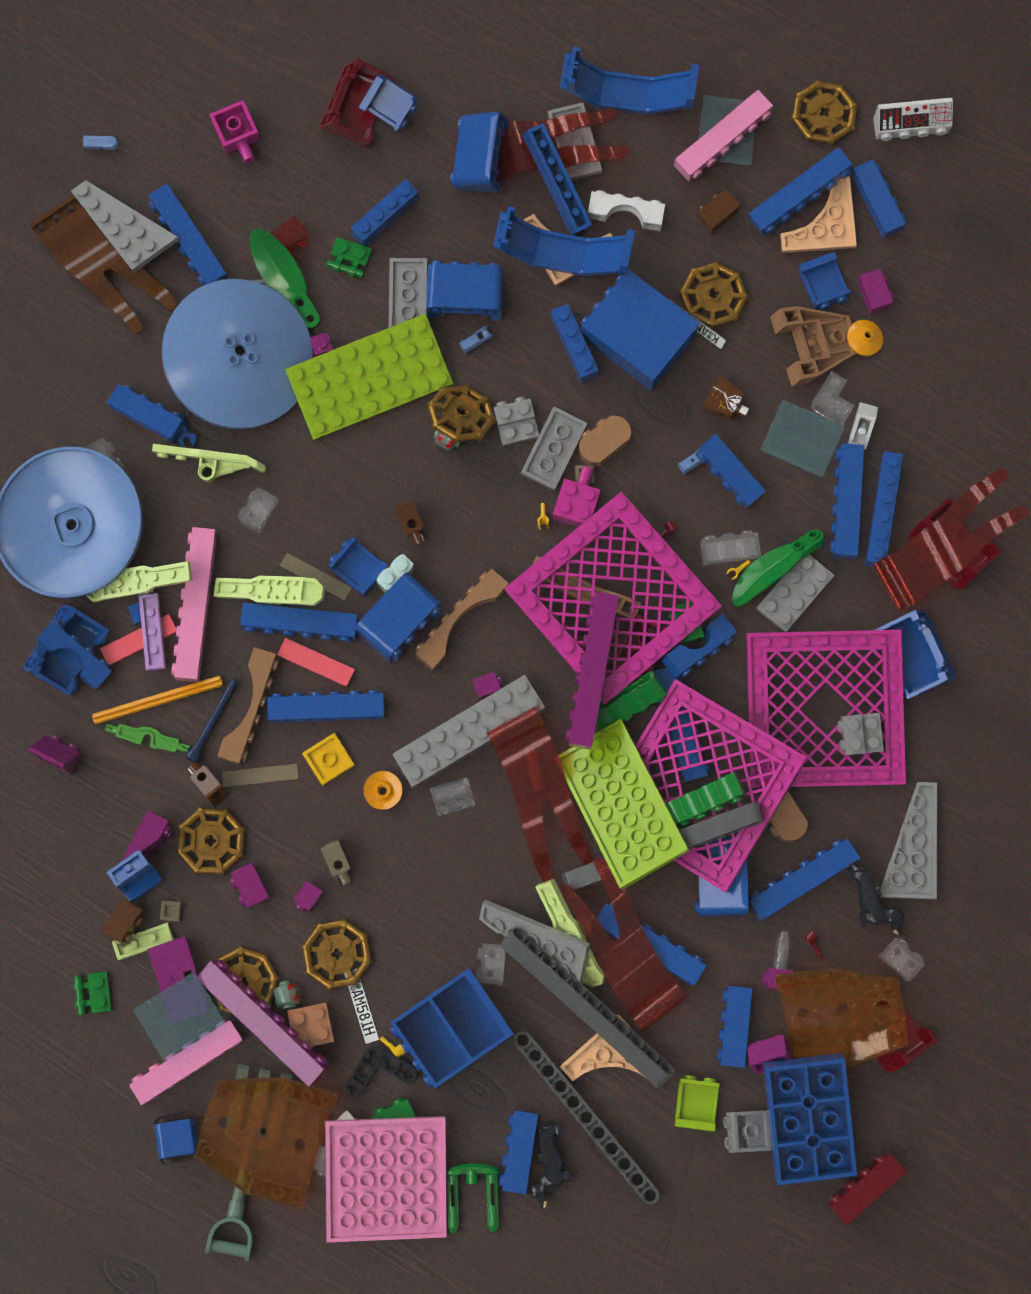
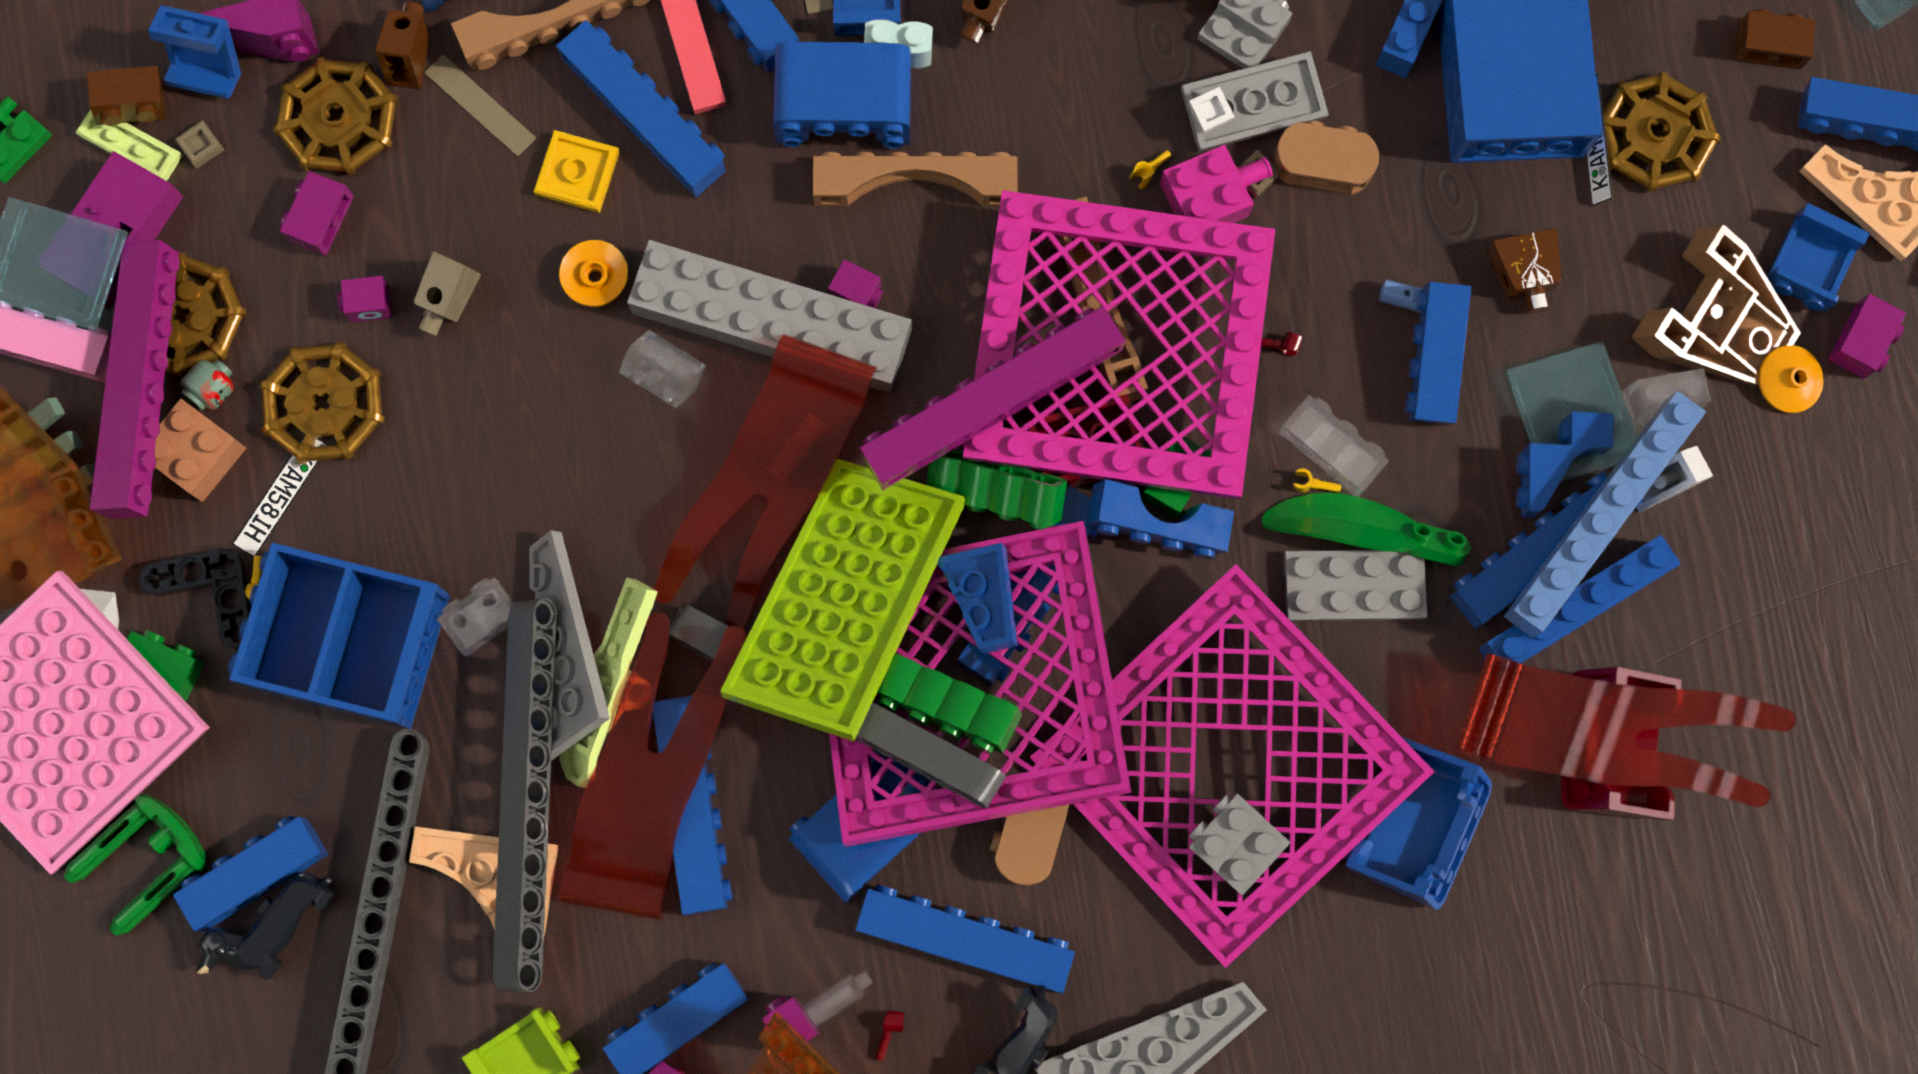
camera: 45 degrees right, 0 degrees up
none -> blue wing [937,542,1017,654]
none -> white plate [1188,87,1234,134]
none -> medium blue brick [1503,391,1706,638]
none -> blue arch [1516,411,1613,518]

